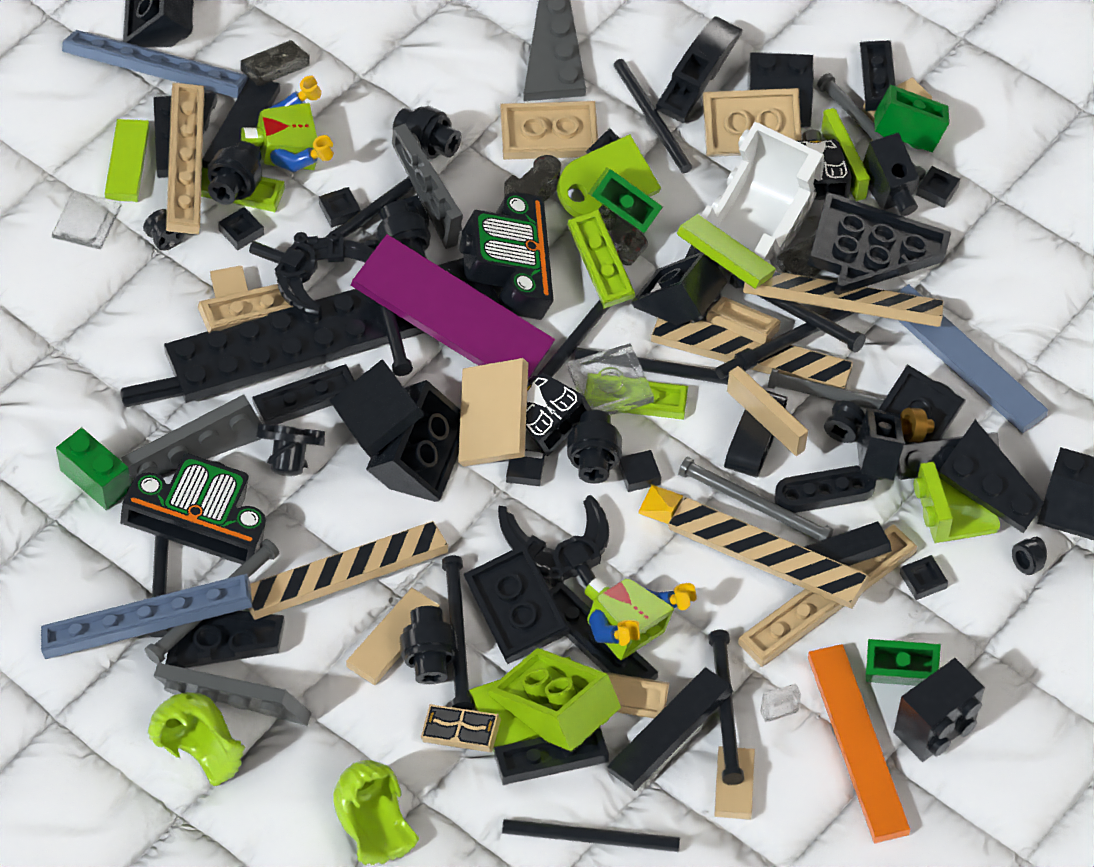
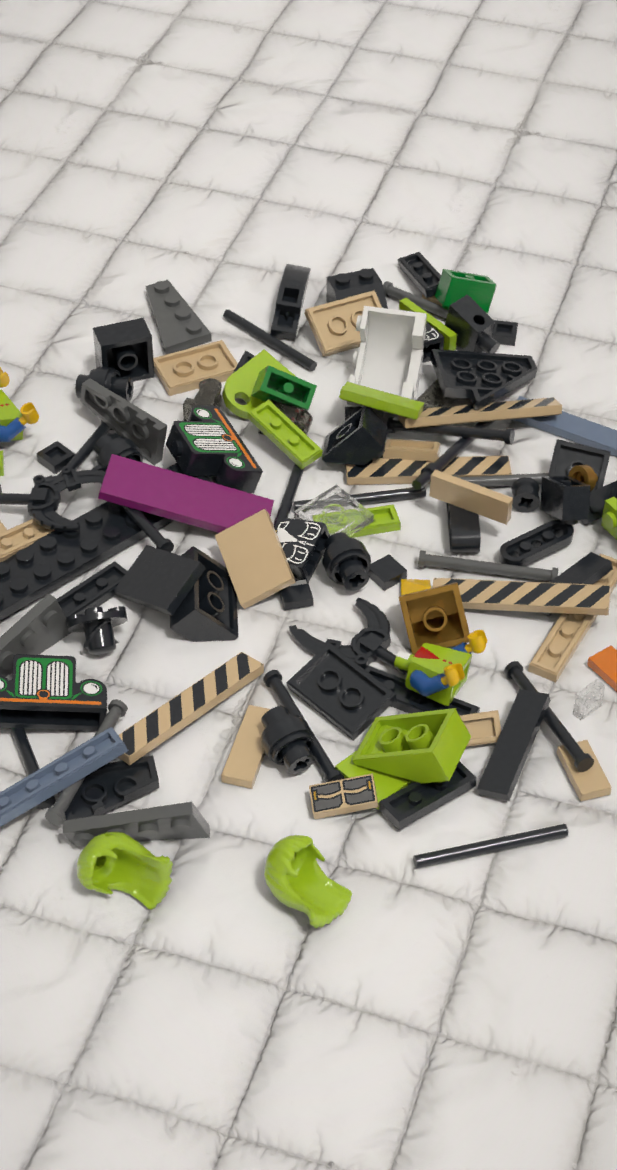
camera: 20 degrees left, 10 degrees down
none -> black brick [93,318,154,382]
none -> pearl gold slope [399,582,470,655]

